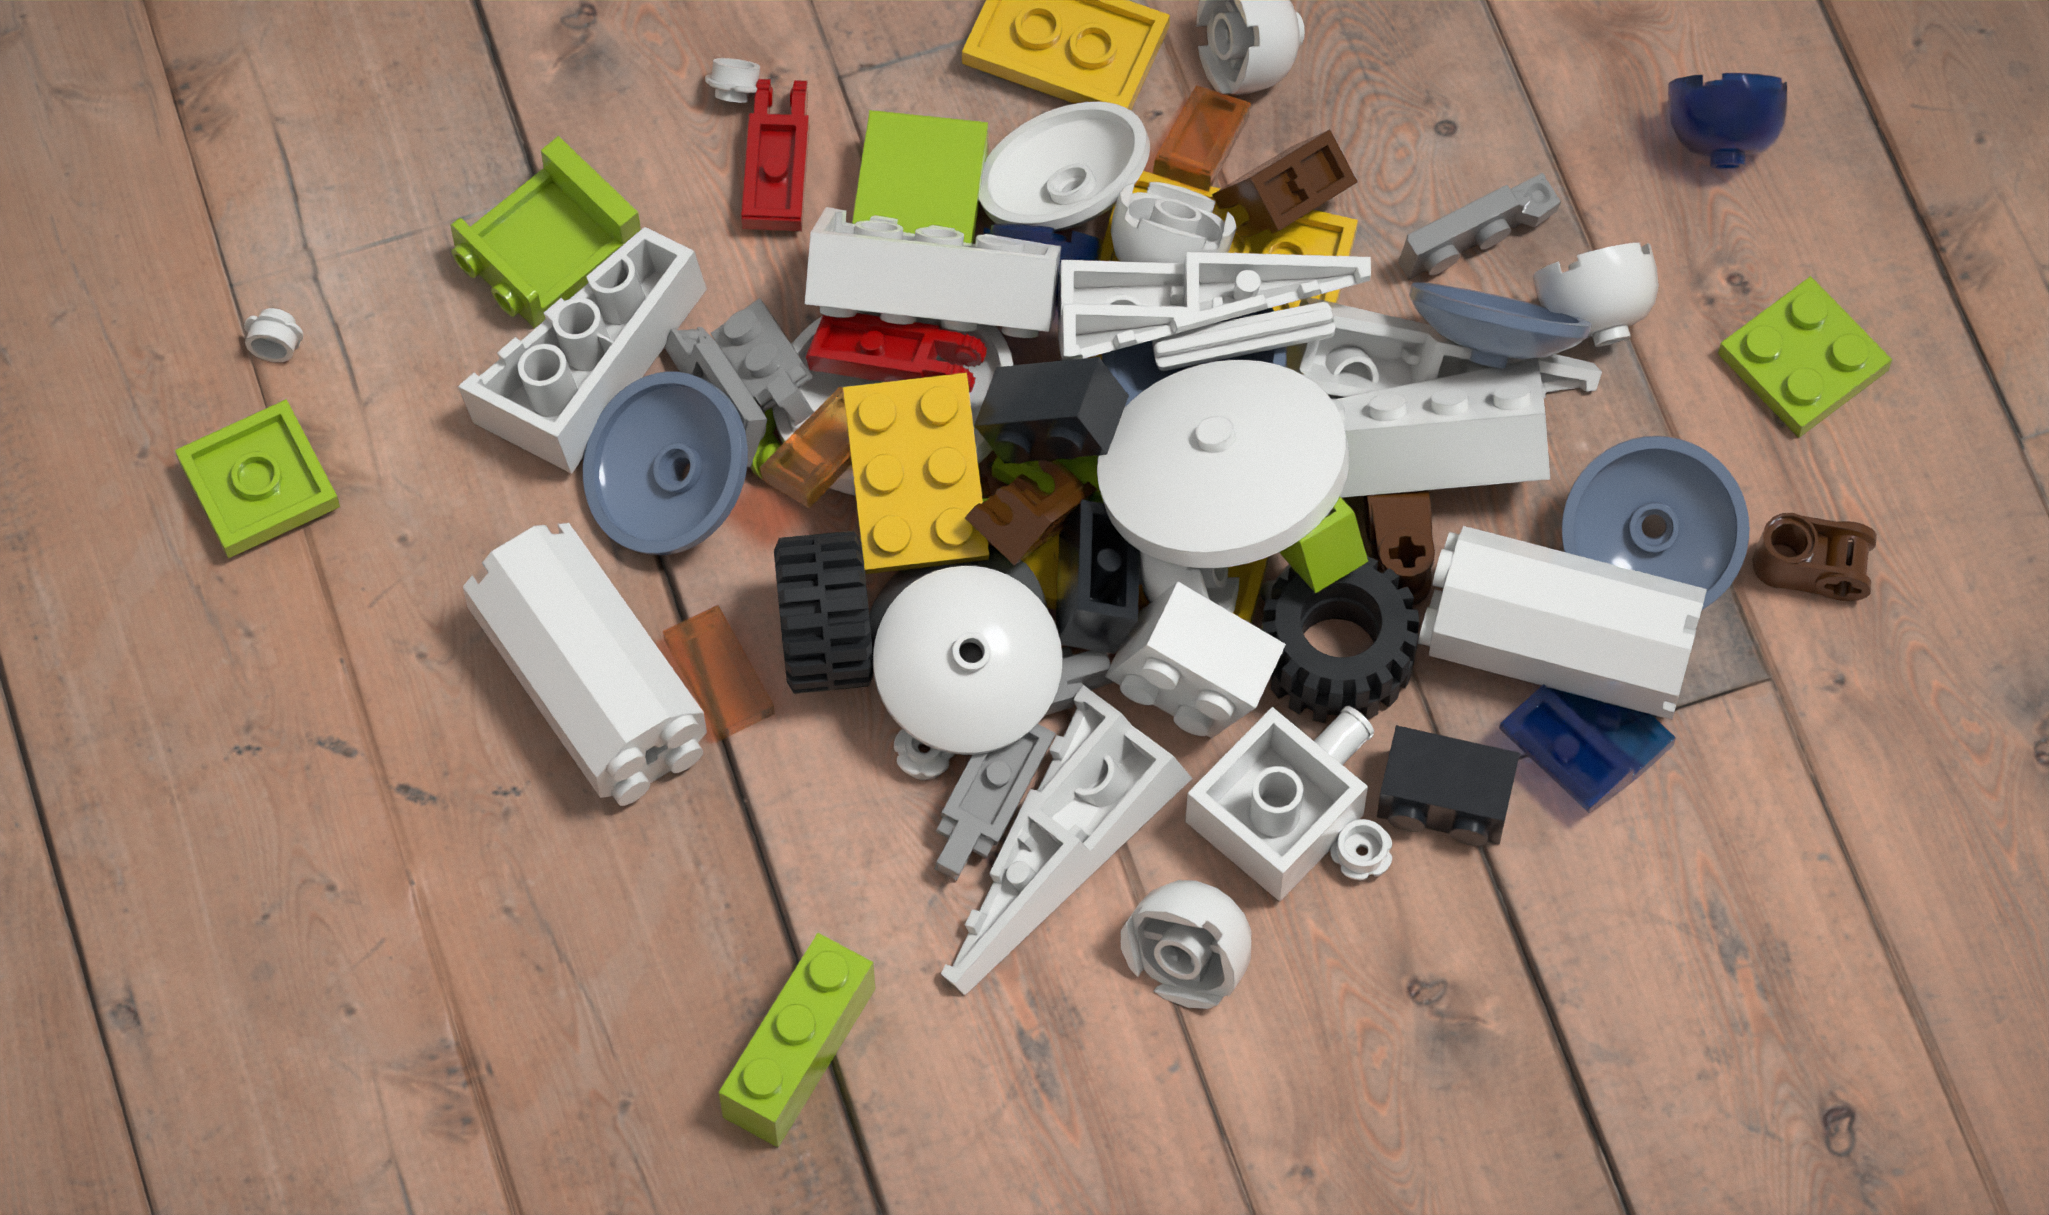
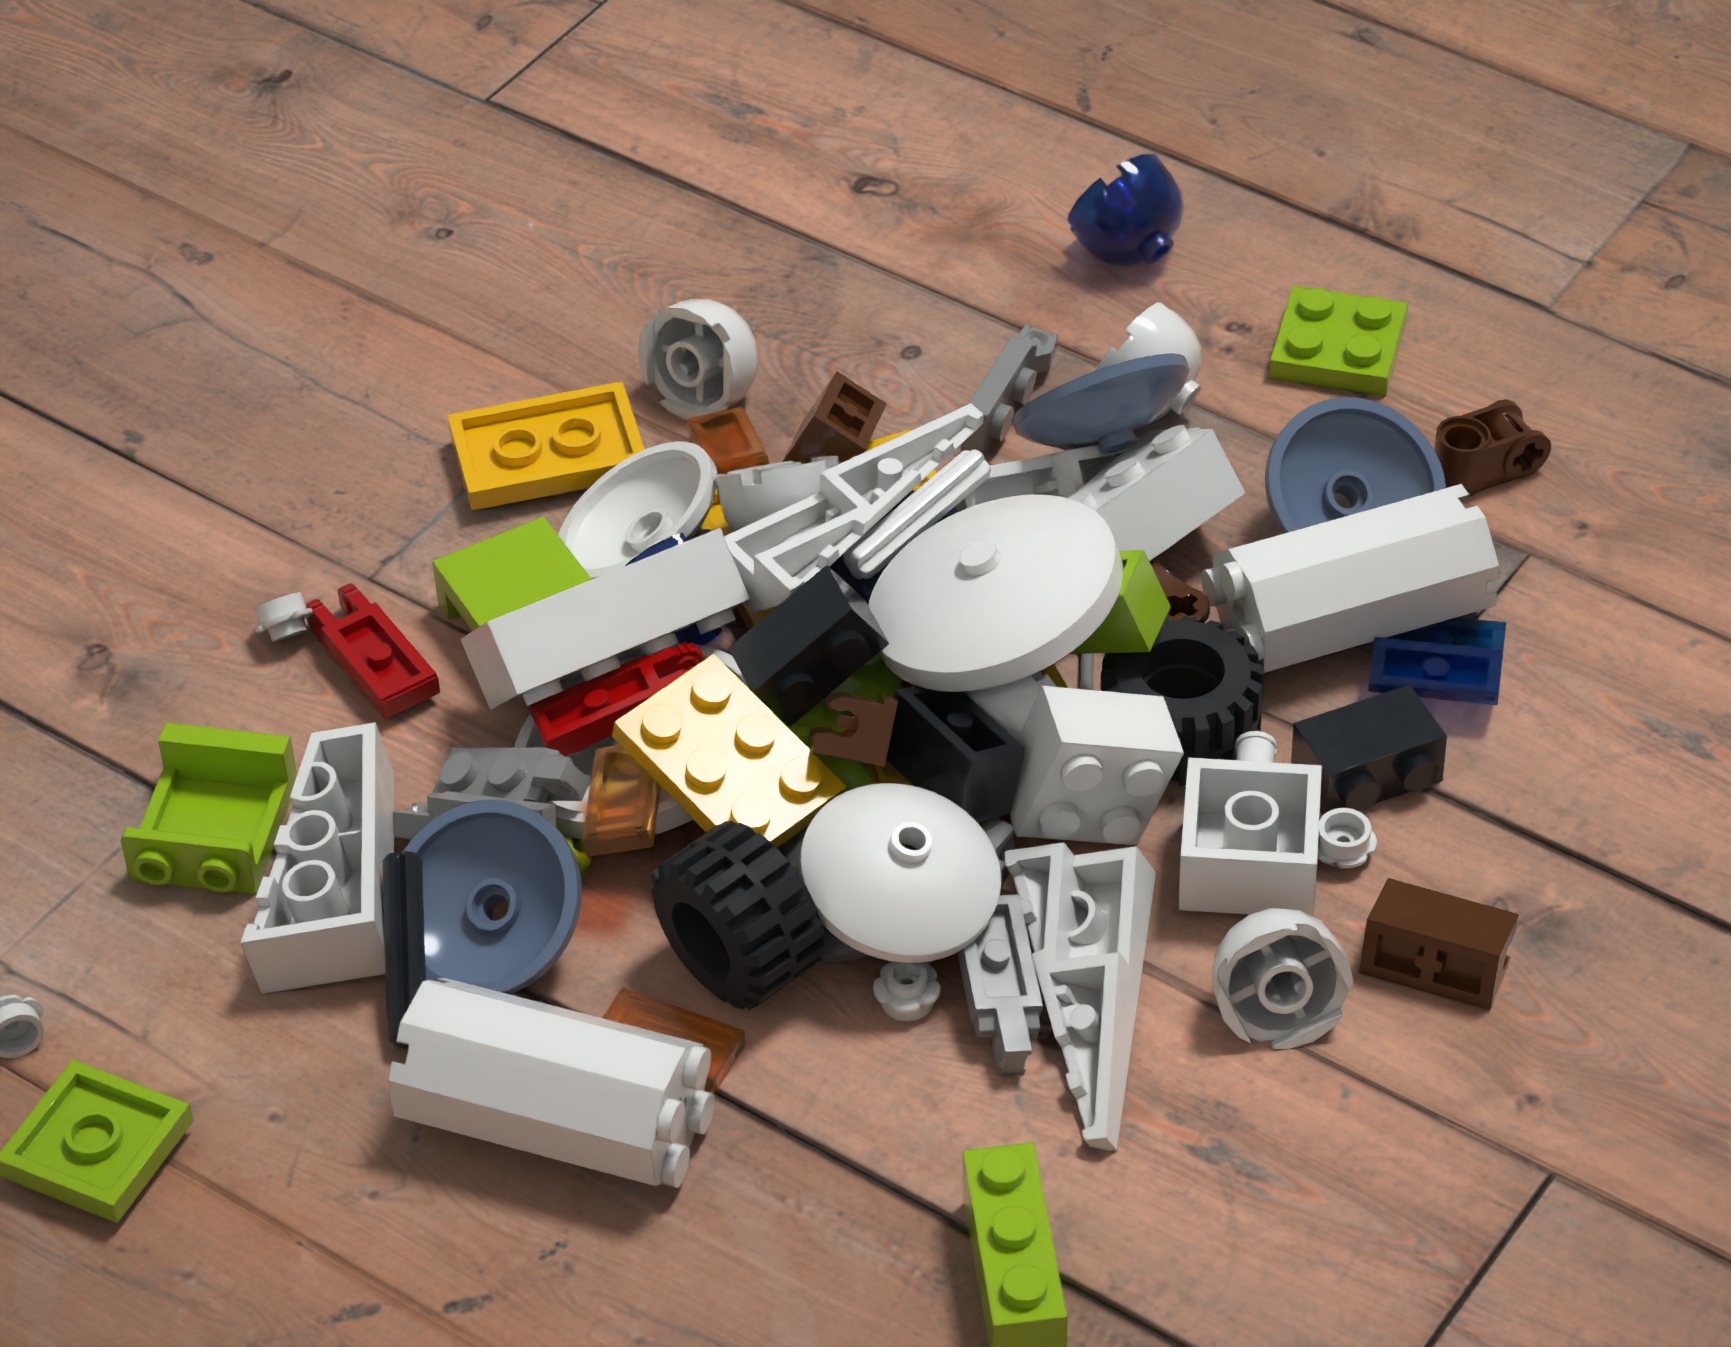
camera: 35 degrees left, 20 degrees down
none -> black axle [382,851,426,1048]
none -> reddish brown hinge [1359,878,1519,1010]

